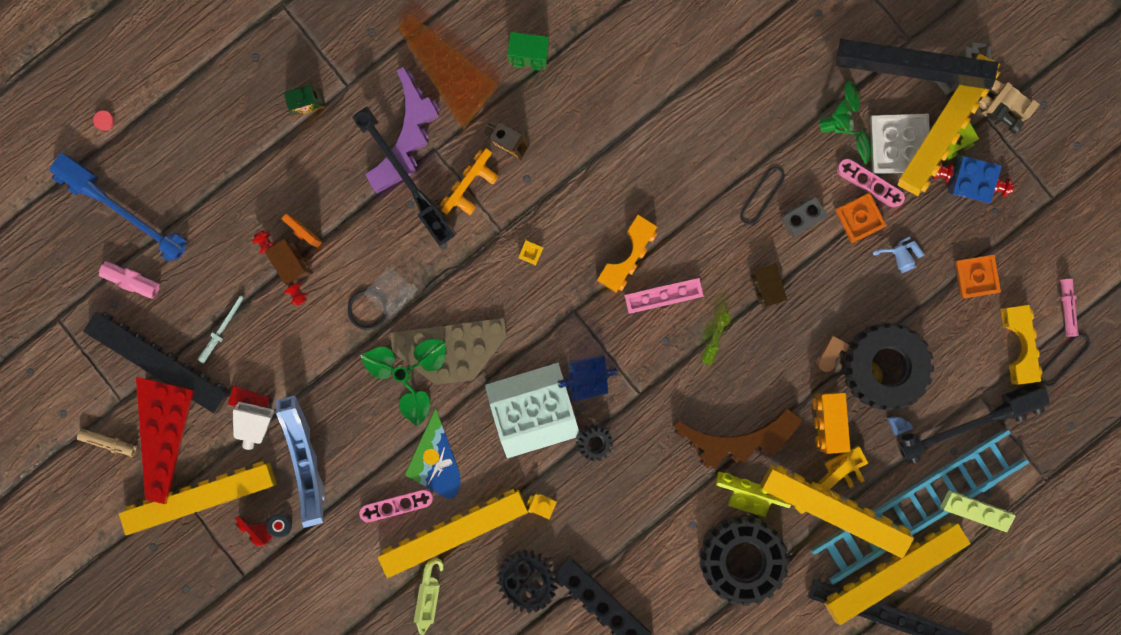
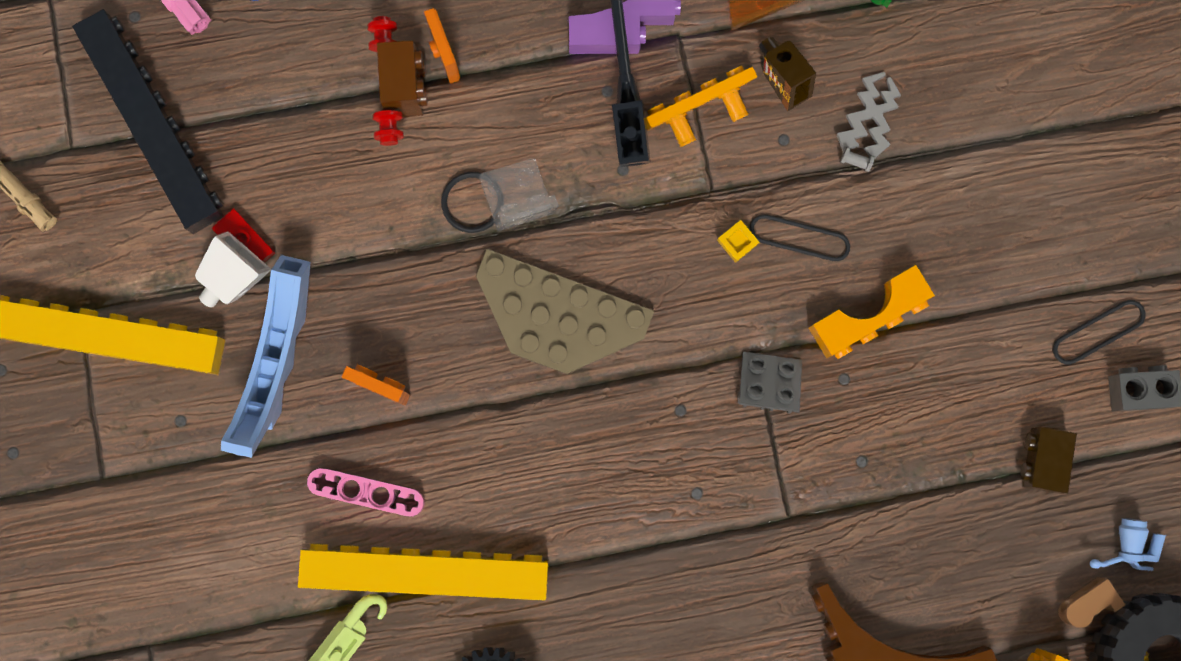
camera: 25 degrees right, 5 degrees down
red wing [136,377,194,504] -> none
light aqua sword [197,296,244,363] -> none
plate [234,514,292,547] -> none
green plant [361,339,446,426] -> none
sticker [405,408,460,499] -> none
light aqua slope [485,363,580,458] -> none
yellow bracket [526,492,557,519] -> none
clear blue plate [558,355,618,401] -> none
black tyre [576,424,613,462] -> none
bright pink plate [624,278,704,314] -> none
clear neon green pin [701,311,731,366] -> none
none -> orange plate [342,364,410,406]
none -> dark grey hinge [737,352,802,414]
none -> black piece [750,214,850,261]
none -> light grey piece [837,72,901,172]
none -> light blue piece [1090,518,1166,571]

